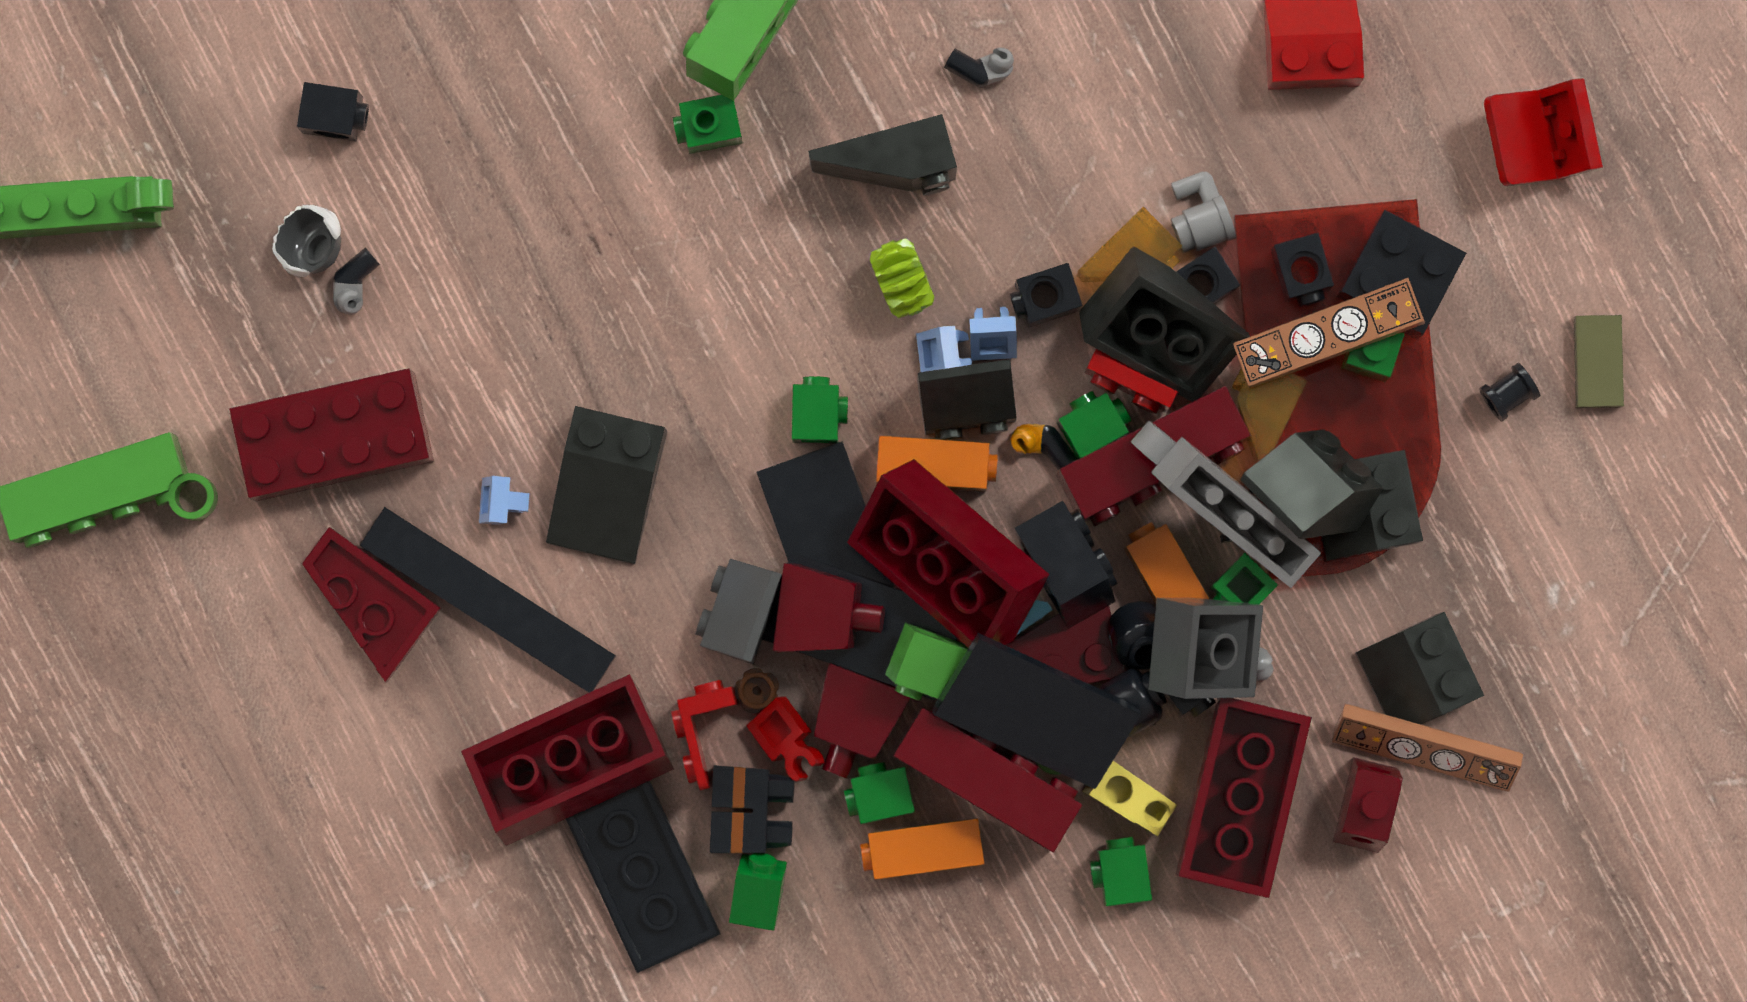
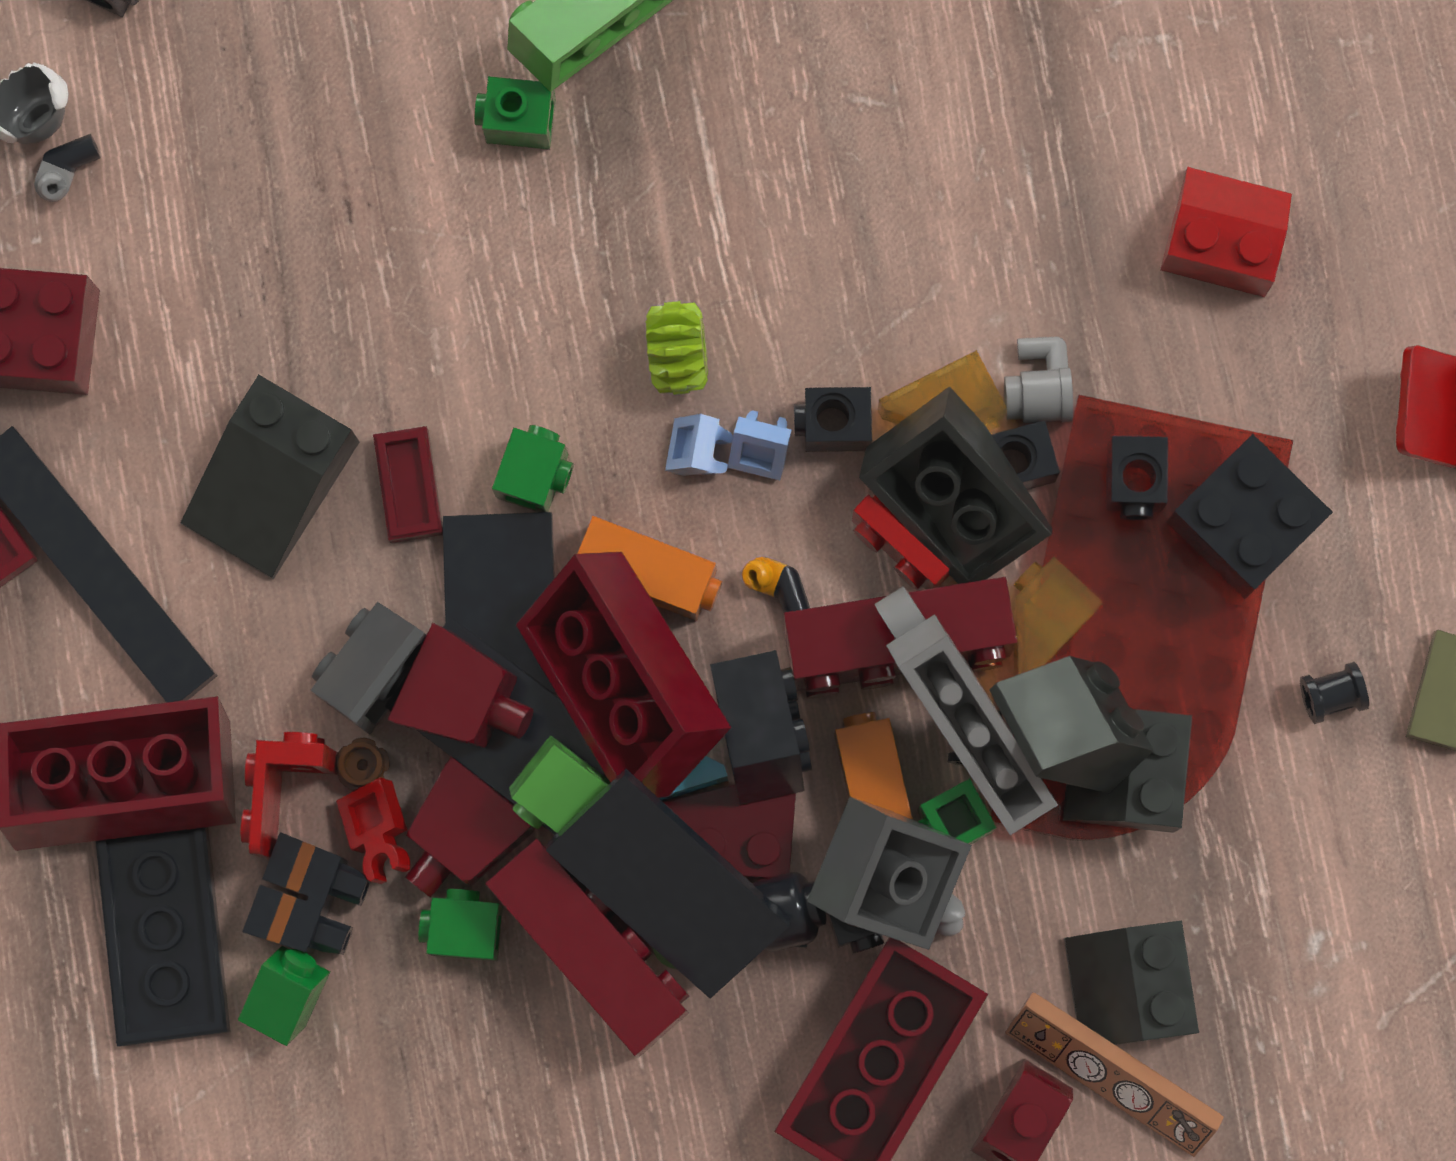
camera: 20 degrees right, 5 degrees down
light blue tile [479,476,530,525] -> none
pearl dark grey slope [808,114,957,195] -> none
orange brick [860,818,984,880] -> none
pearl dark grey slope [917,359,1017,440] -> none
arm [944,47,1014,87] -> none
green brick [1057,391,1131,460] -> none
light yellow leg [1082,761,1177,837] -> none
green brick [1090,837,1152,906] -> none
black head [1107,601,1156,669] -> none
tile [1233,278,1425,389] -> none
green brick [1341,332,1405,382] -> none
none -> dark red tile [373,426,443,543]

